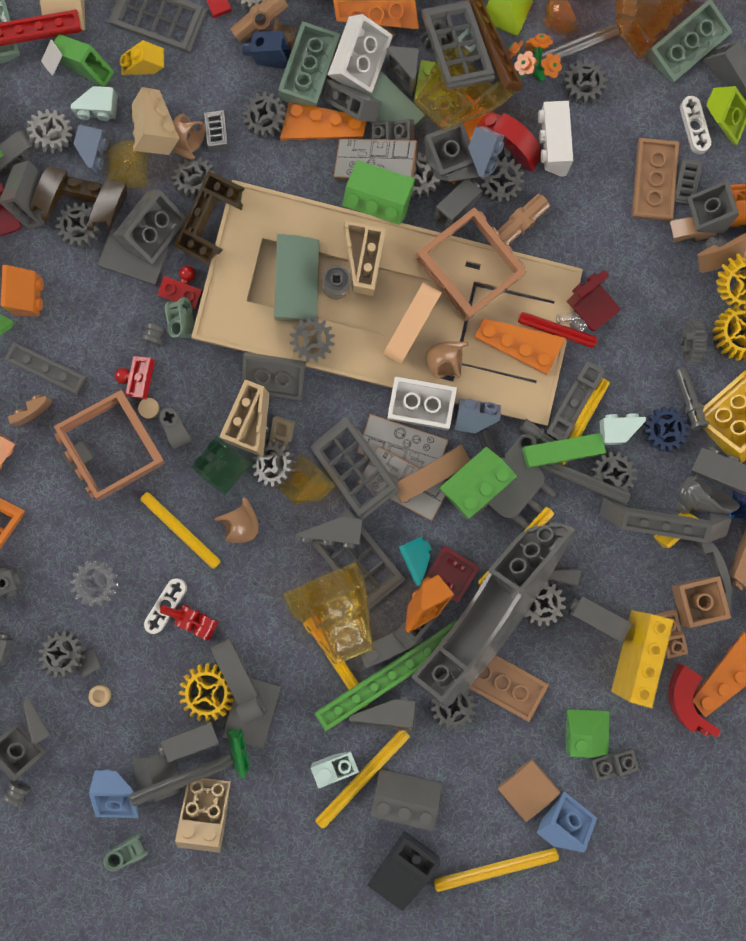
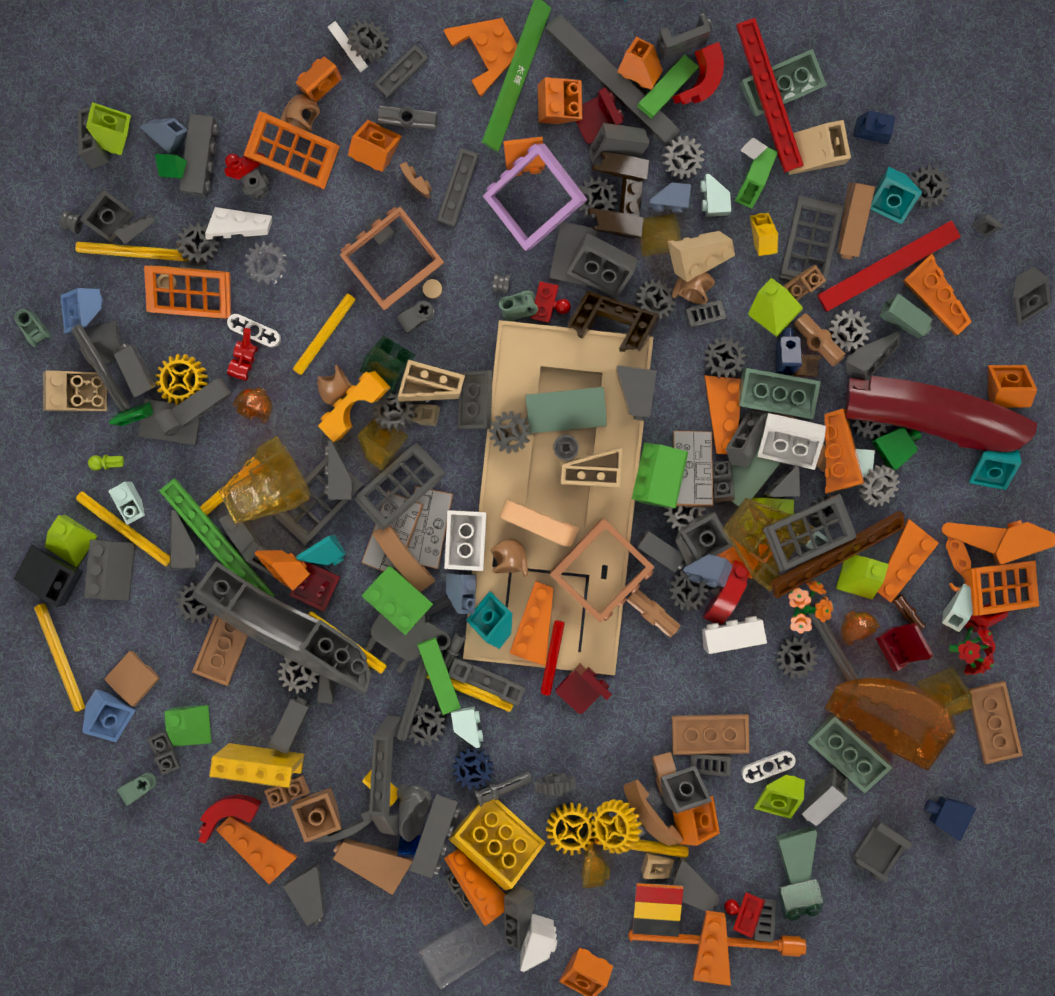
camera: 80 degrees right, 5 degrees up
red plate [115,356,155,400] -> none
clear arm [556,312,587,332] -> none
none -> lime slope [45,515,98,568]
none -> yellow axle [75,242,189,261]
none -> lime axle [88,455,124,471]
none -> sand green piece [117,773,156,806]
none -> orange piece [144,265,231,319]
none -> white wing [205,207,272,240]
none -> clear orange cylinder [232,387,273,423]
none -> light orange arch [318,371,391,443]
none -> teal slope [466,591,512,649]
none -> lavender window [483,144,587,251]
none -> dark grey slope [616,365,657,421]
none -> lime slope [748,278,803,337]
none -> medium nougat slope [783,265,826,301]

